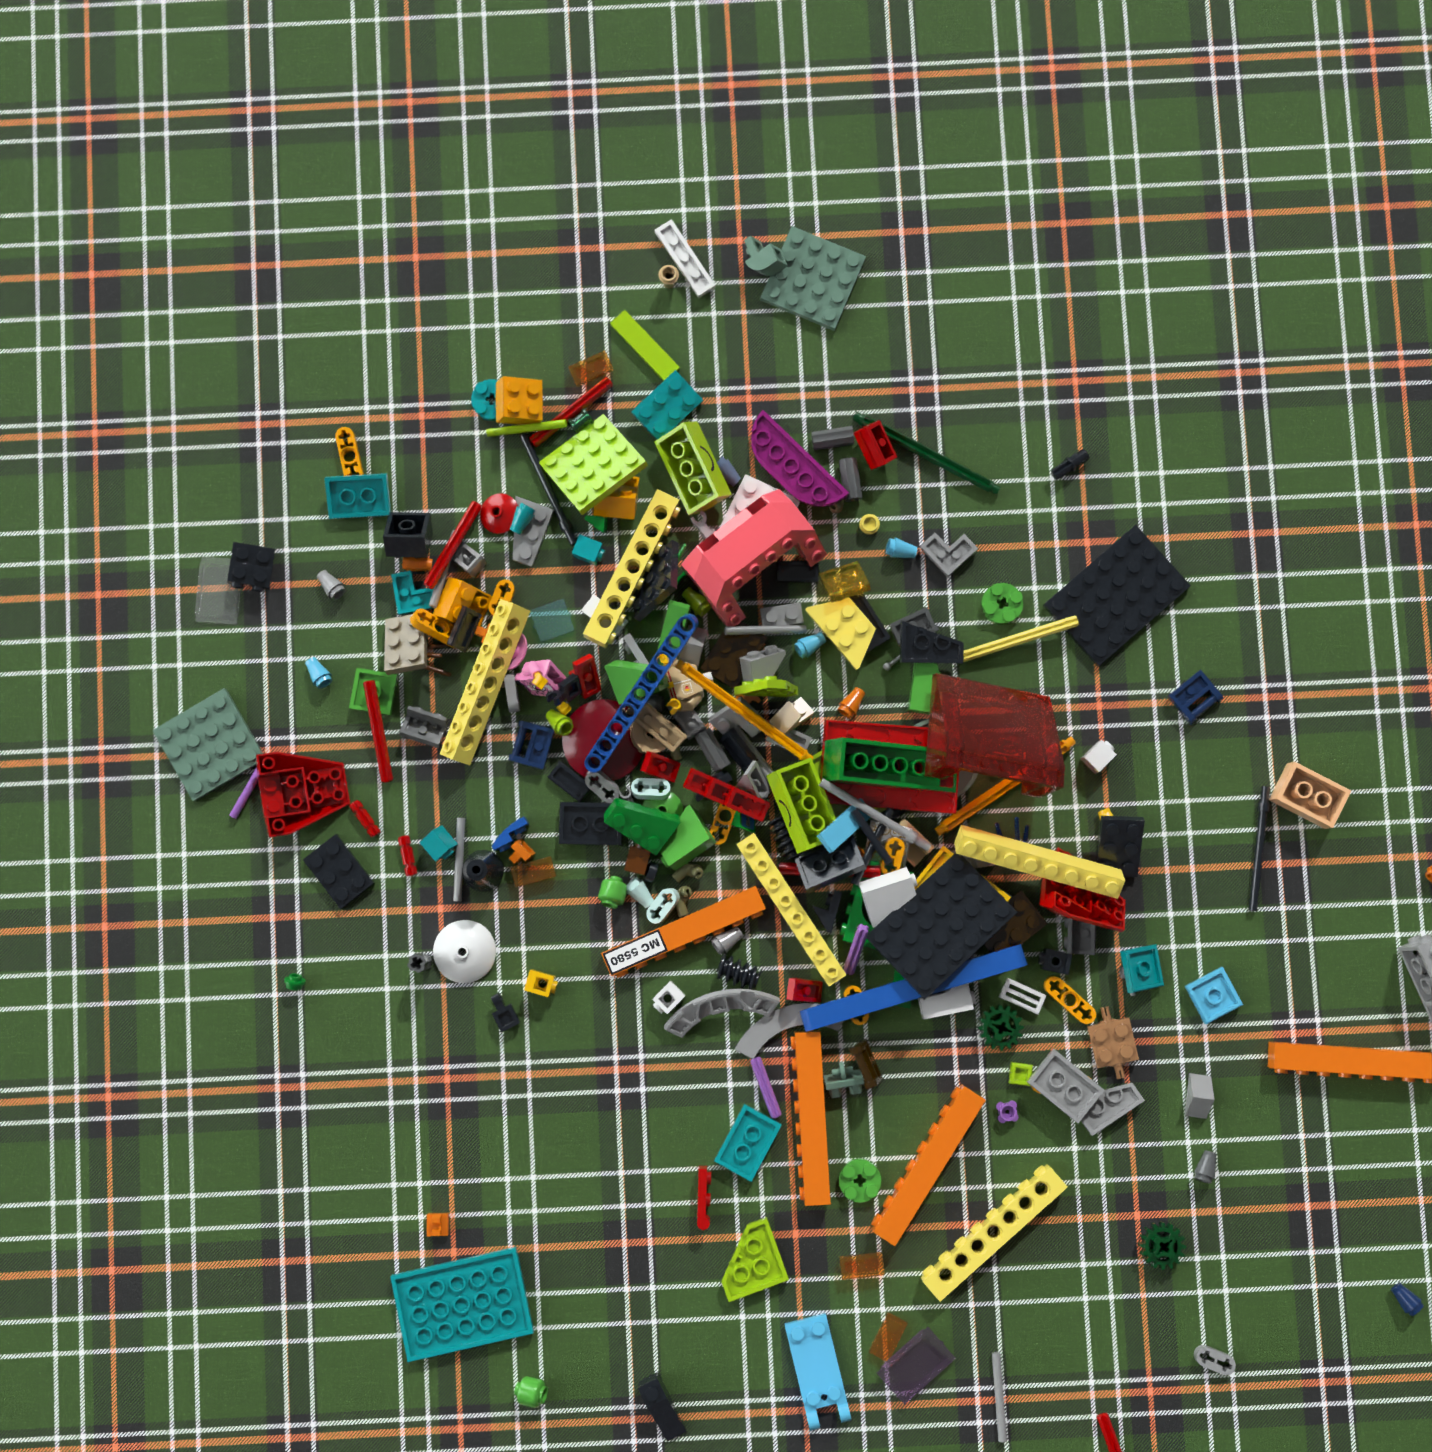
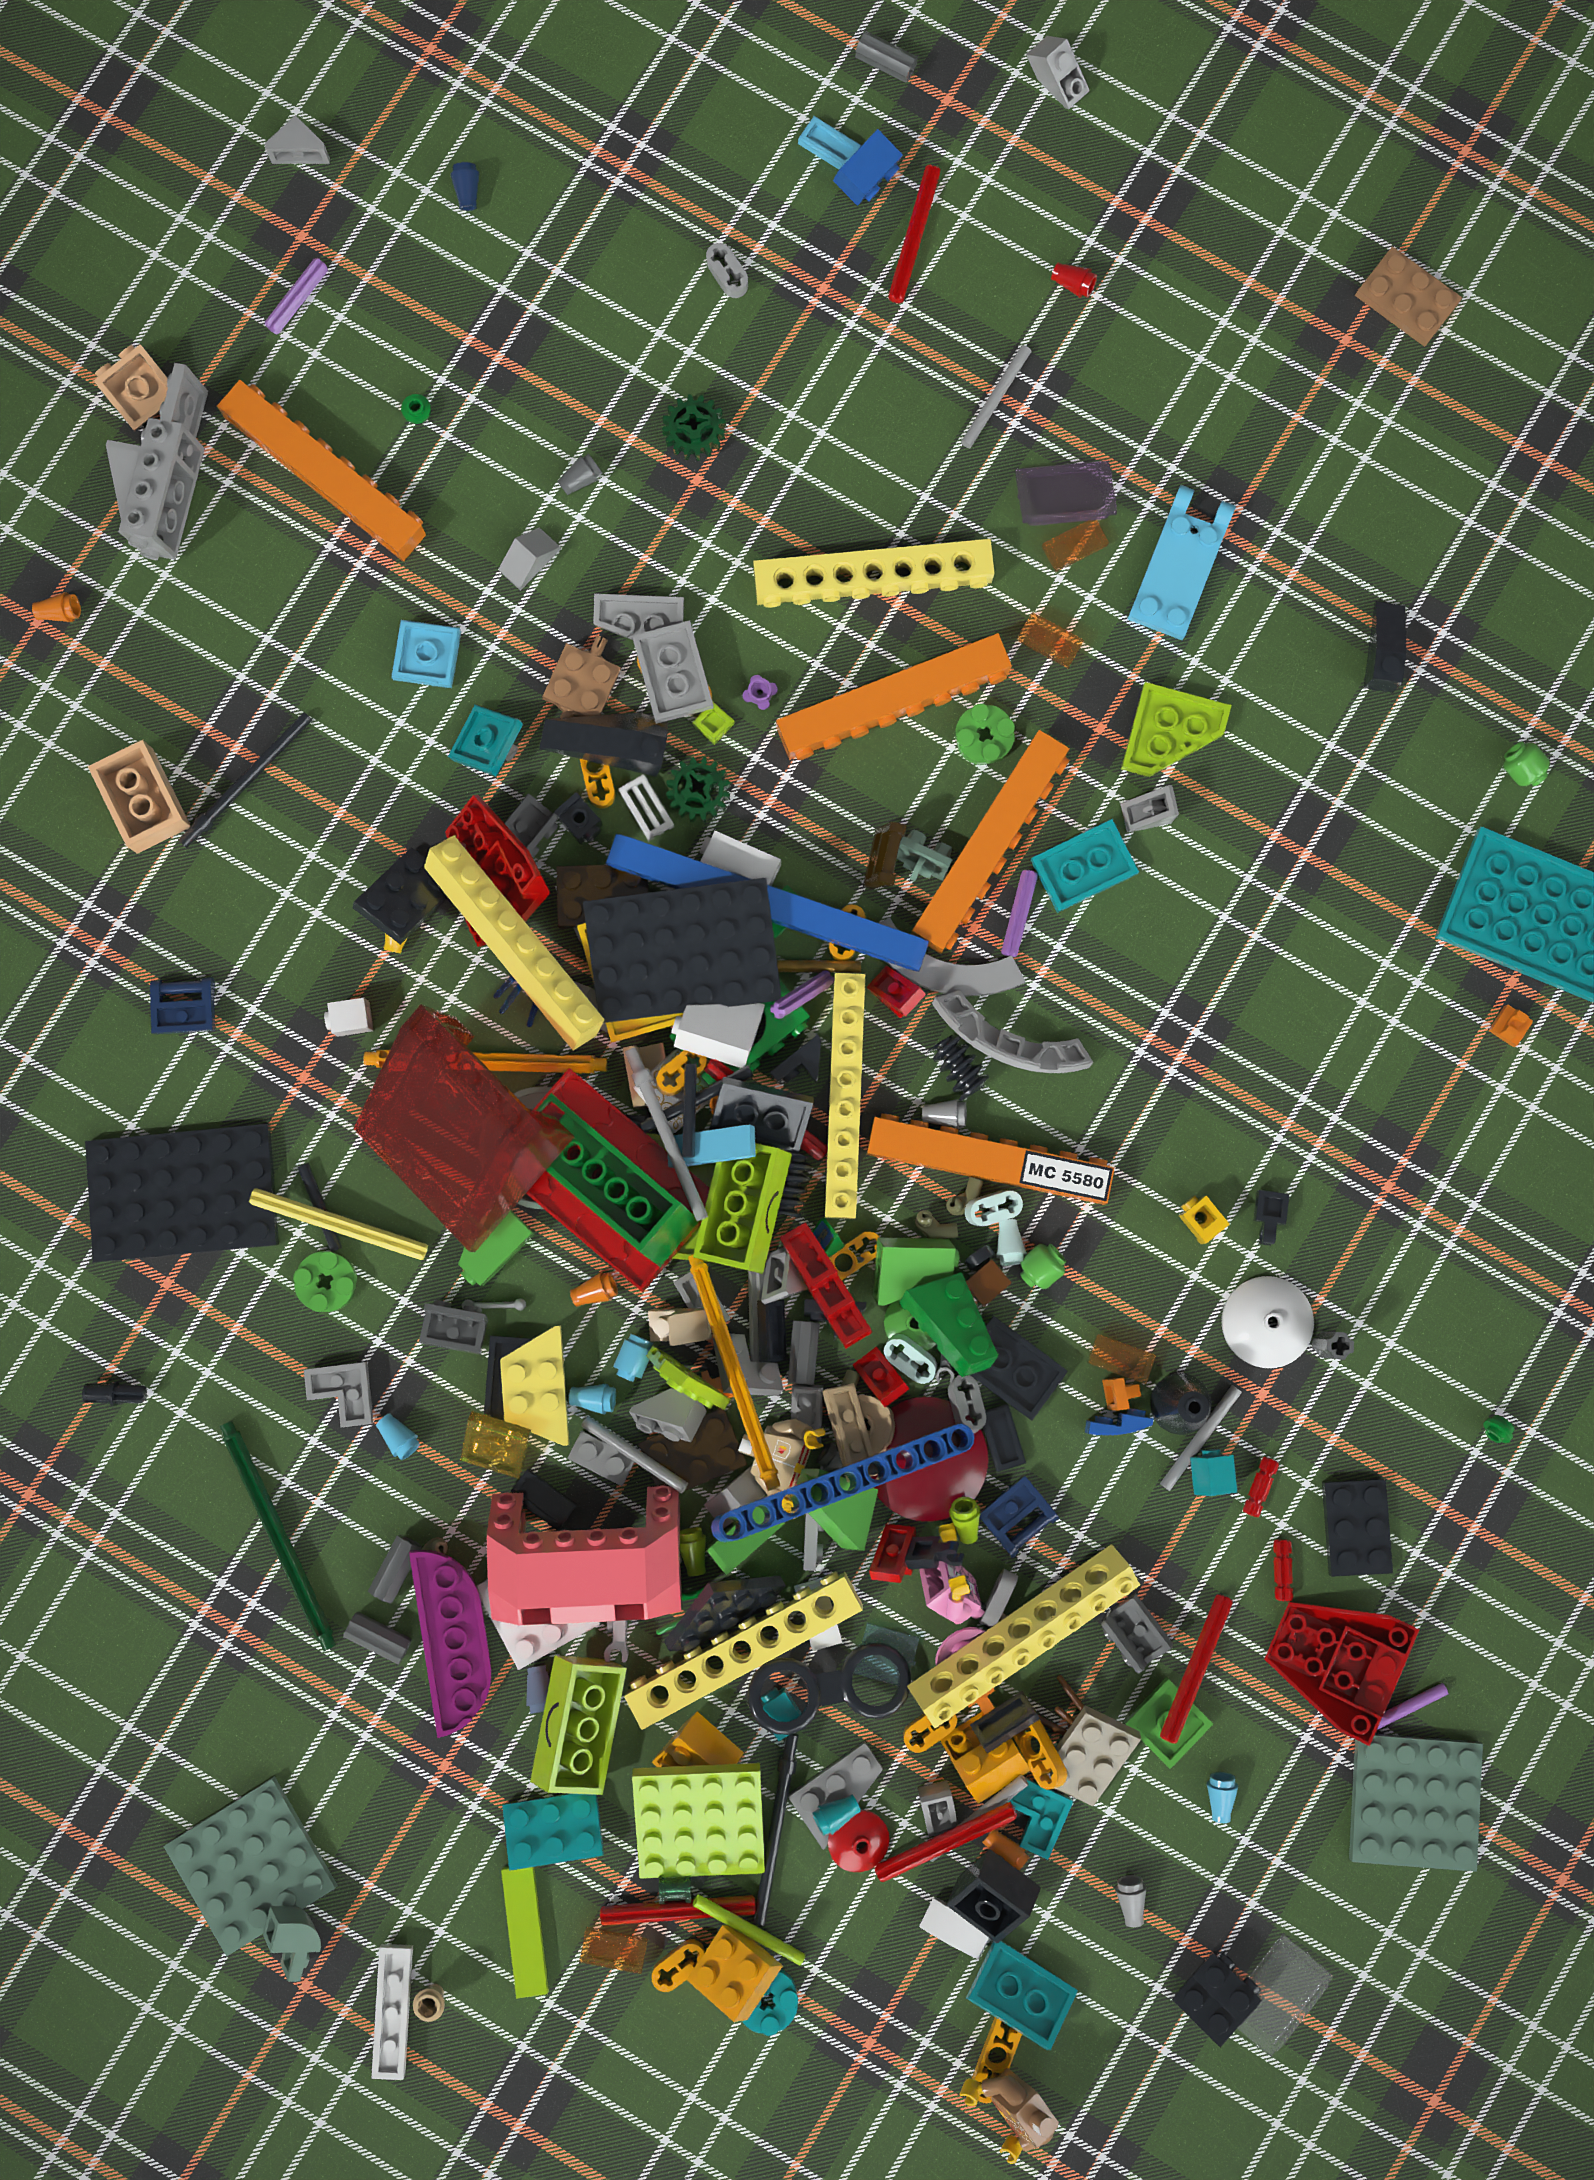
camera: 150 degrees left, 0 degrees up
green slope [584,515,608,533] -> none
white brick [652,980,685,1014] -> none
red plate [697,1166,711,1230] -> none
red brick [853,420,897,470] -> none
light yellow plate [859,514,880,535] -> none
black wing [900,621,964,664] -> none
none -> black bar [298,1163,342,1252]
none -> green plate [401,394,431,424]
none -> black wedge [539,712,668,777]
none -> medium azure brick [613,1334,653,1382]
none -> light orange beam [652,1939,705,1992]
none -> black bar [747,1642,911,1735]
none -> pearl gold bar [777,960,861,973]
none -> white slope [919,1897,989,1959]
none -> medium nougat torso [959,2068,1059,2164]
none -> light grey slope [1120,785,1179,832]

